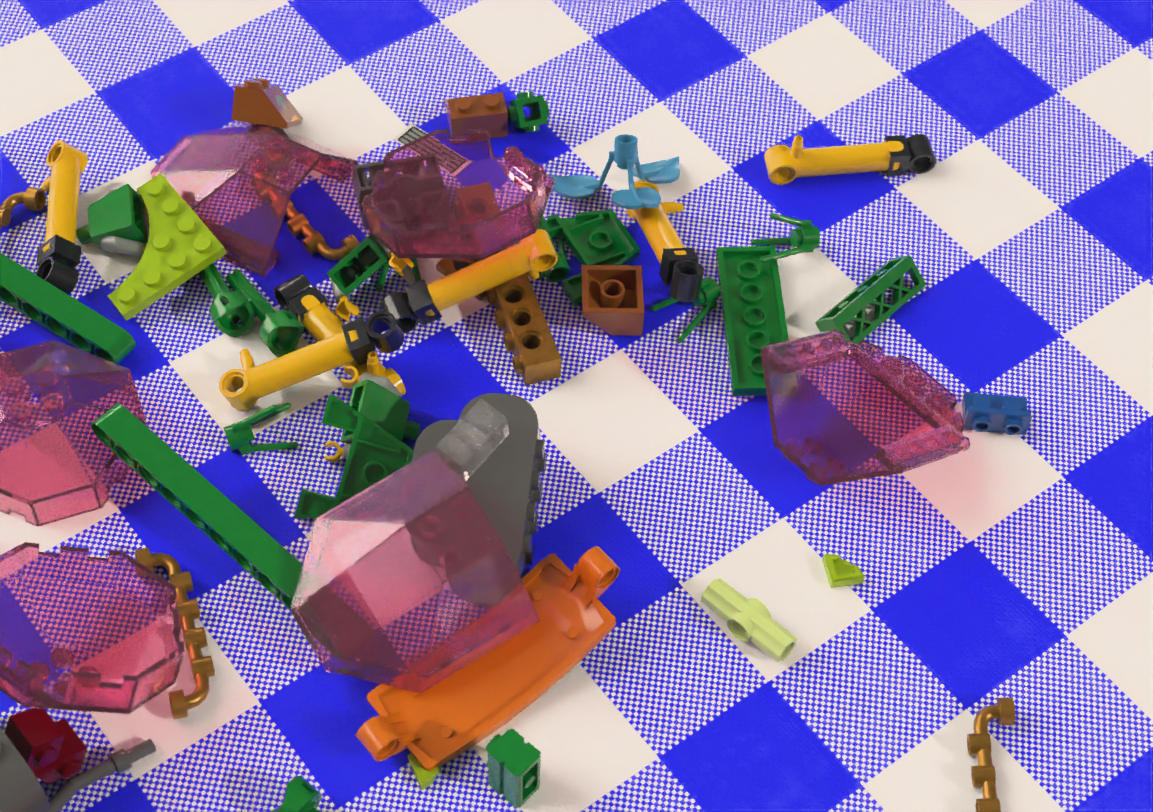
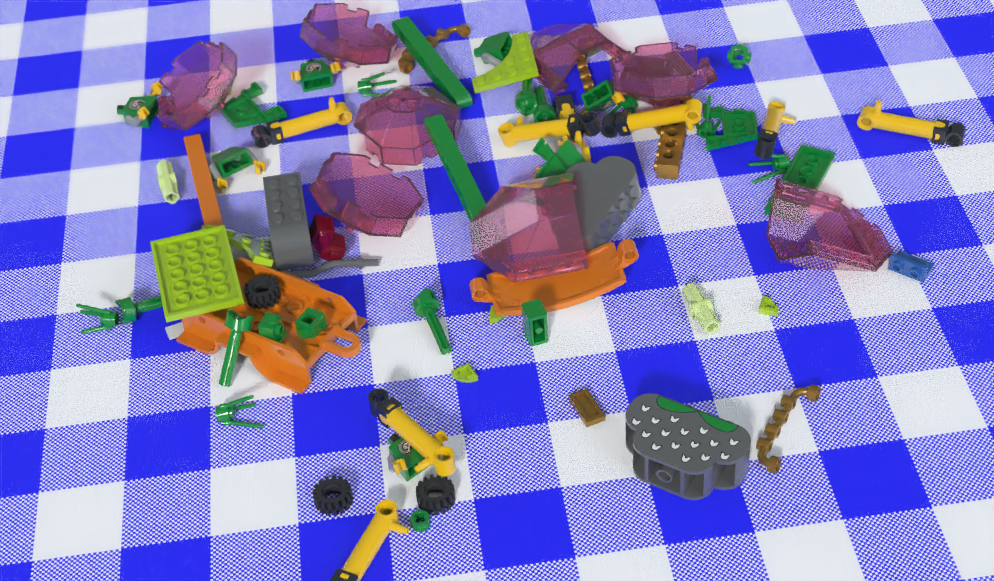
camera: 35 degrees right, 10 degrees down
yellow piece [36,140,88,295] -> none
pearl gold bar [135,547,215,720] -> none
green plant [223,403,298,455] -> none
dark orange slope [231,78,303,129] -> none
clear brick [436,398,509,481] -> none
dark orange slope [444,92,508,143] -> none
dark azure plant [548,134,680,209] -> none
dark orange slope [581,265,644,336] -> none
green plant [751,213,820,263] -> none
green fence [815,255,927,351] -> none

